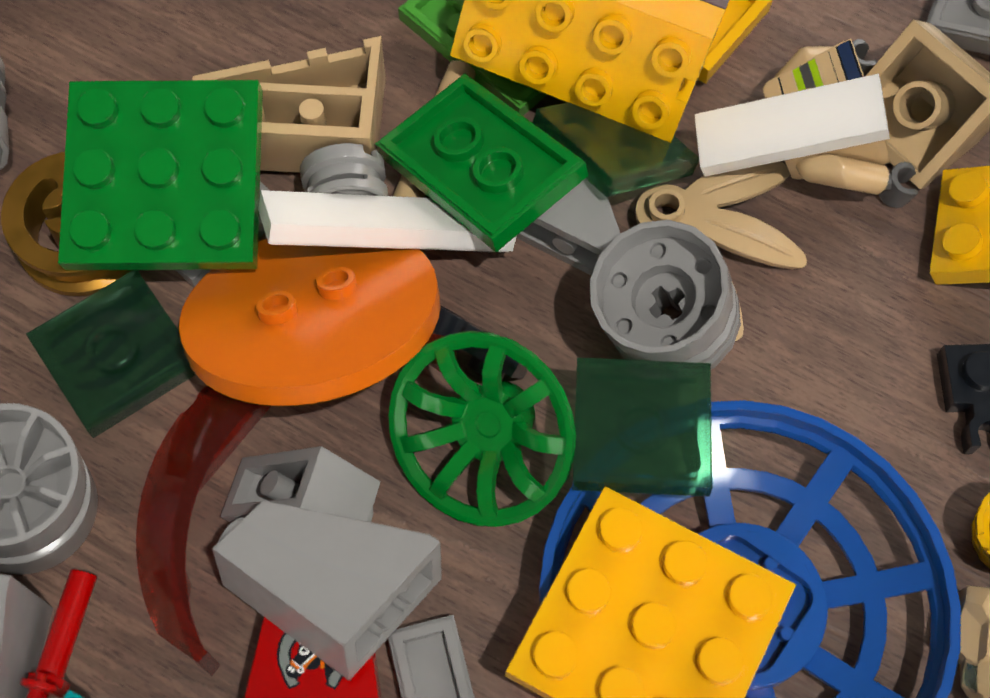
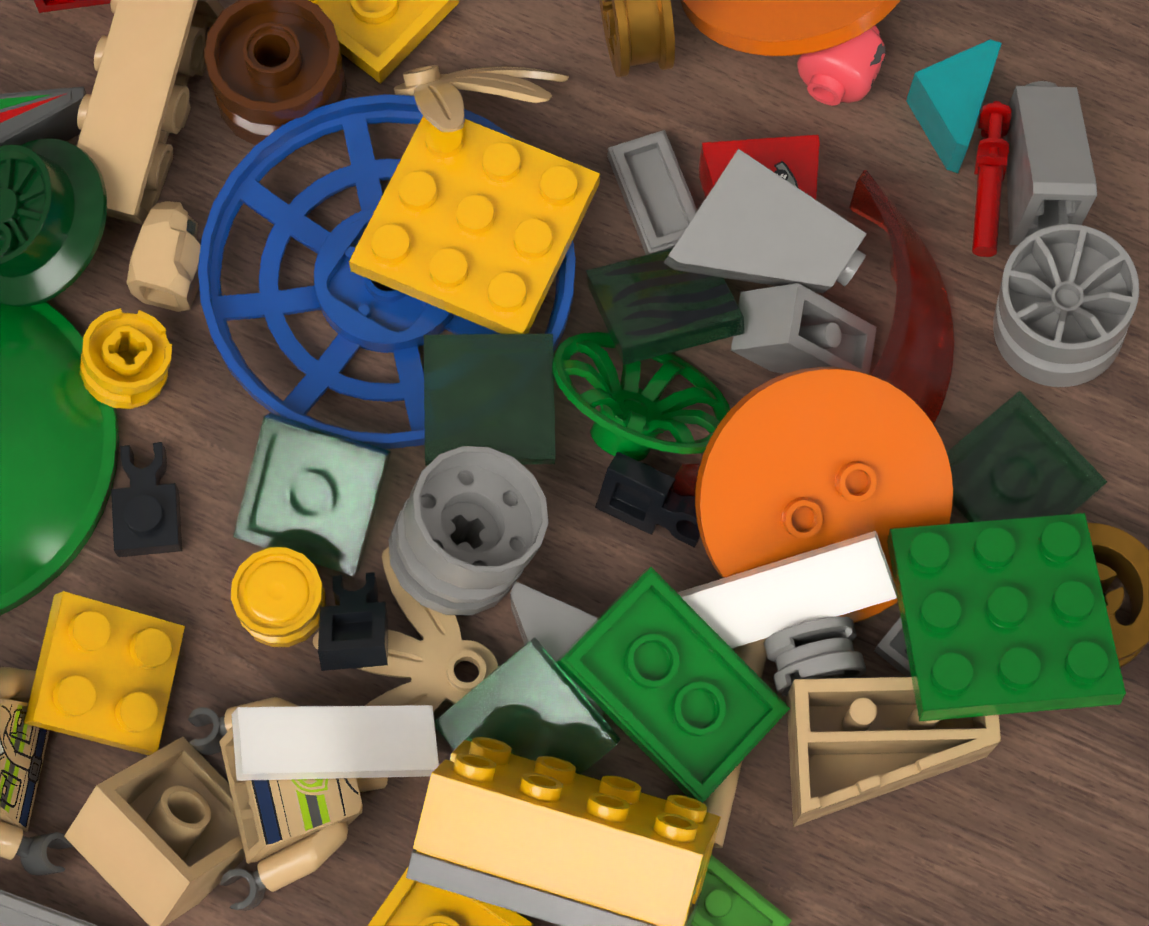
camera: 175 degrees right, 5 degrees up
none -> yellow wheel [231,547,326,647]
none -> clear green tile [233,413,391,576]
none -> black plate [318,572,389,671]
none -> clear green tile [586,248,744,365]

